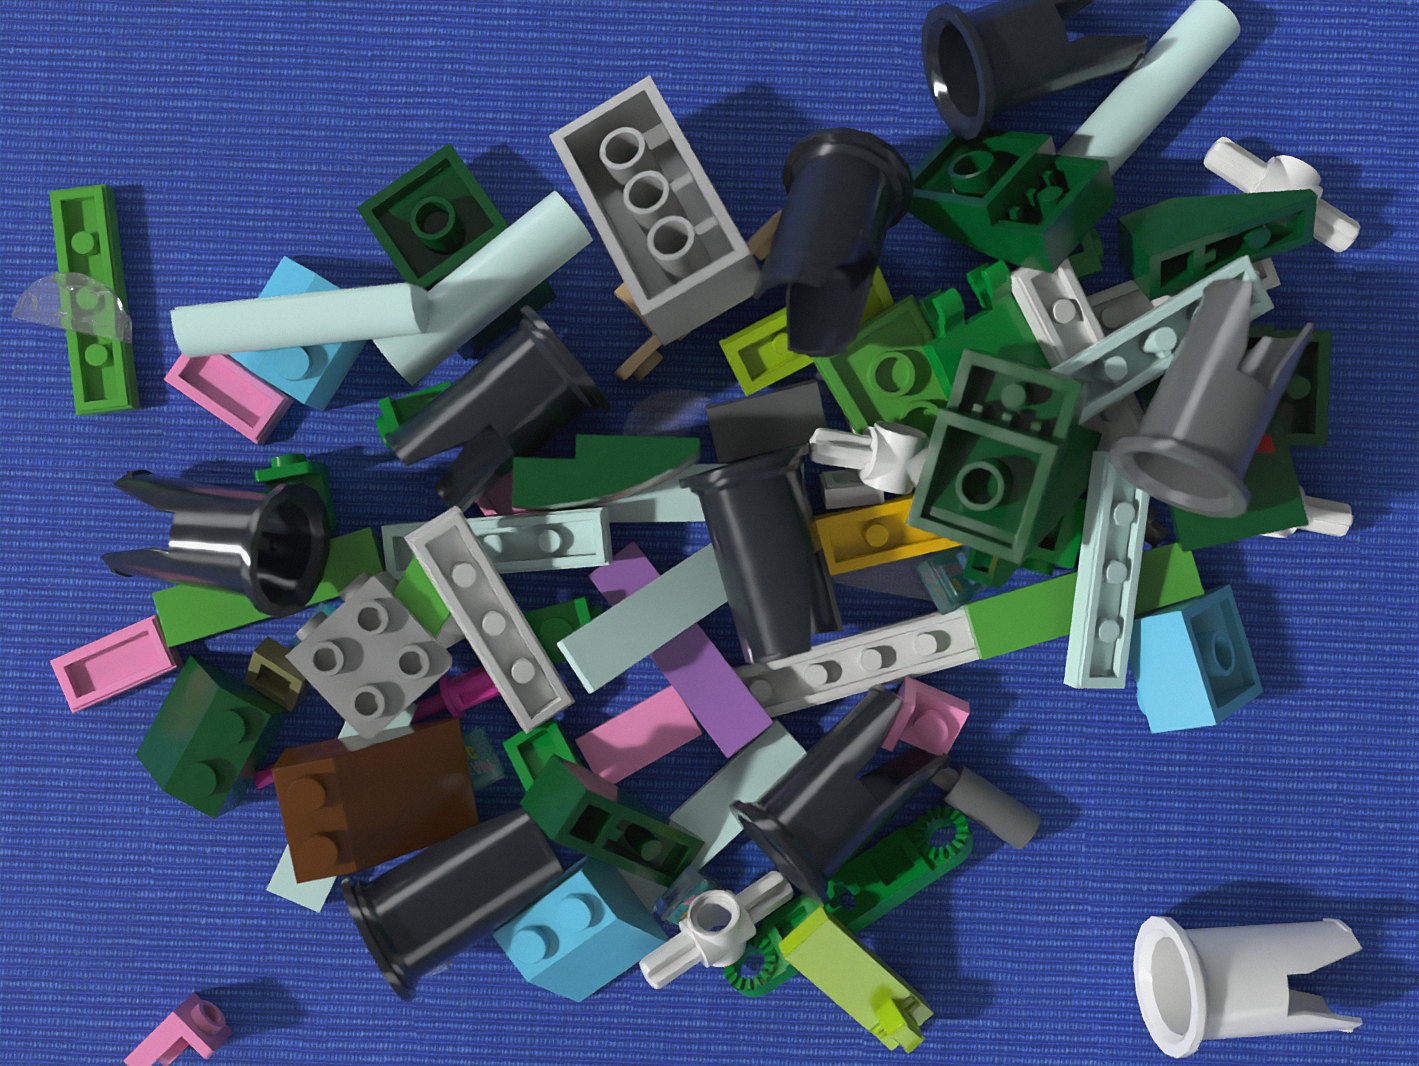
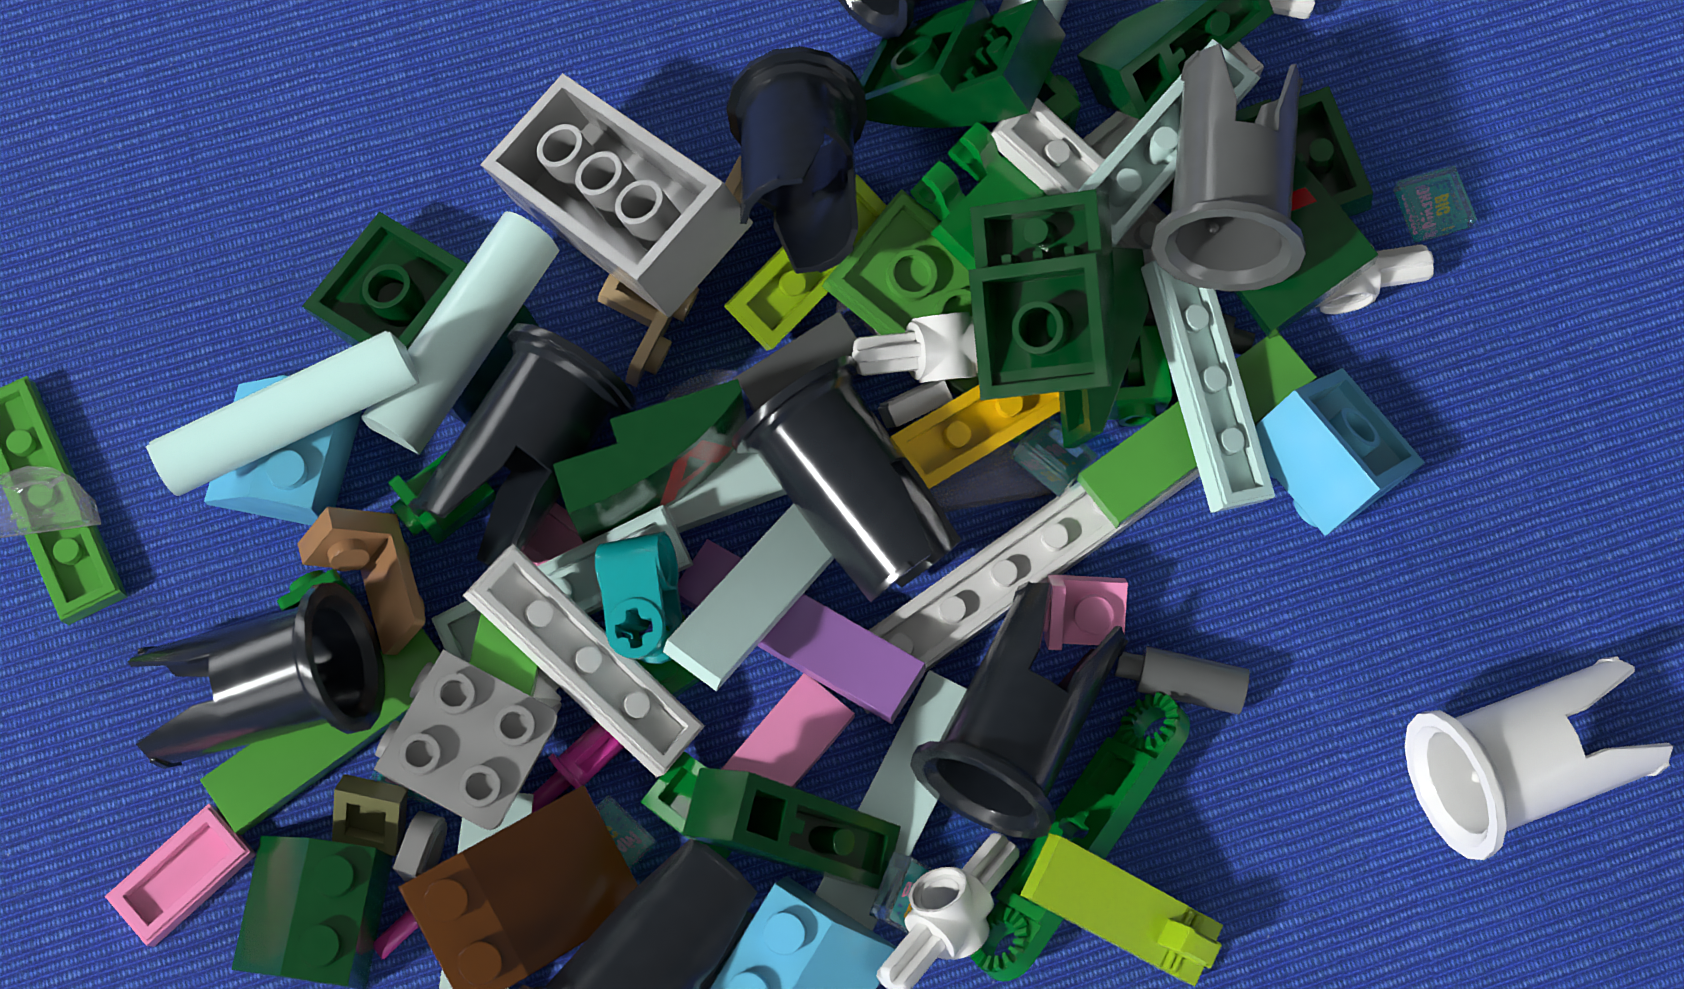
camera: 20 degrees left, 15 degrees down
bright pink tile [164,353,295,445] -> none
none -> medium nougat bracket [297,507,425,655]
none -> light grey tile [393,811,447,882]
none -> teal piece [595,531,683,664]
none -> clear light blue tile [1393,165,1477,243]

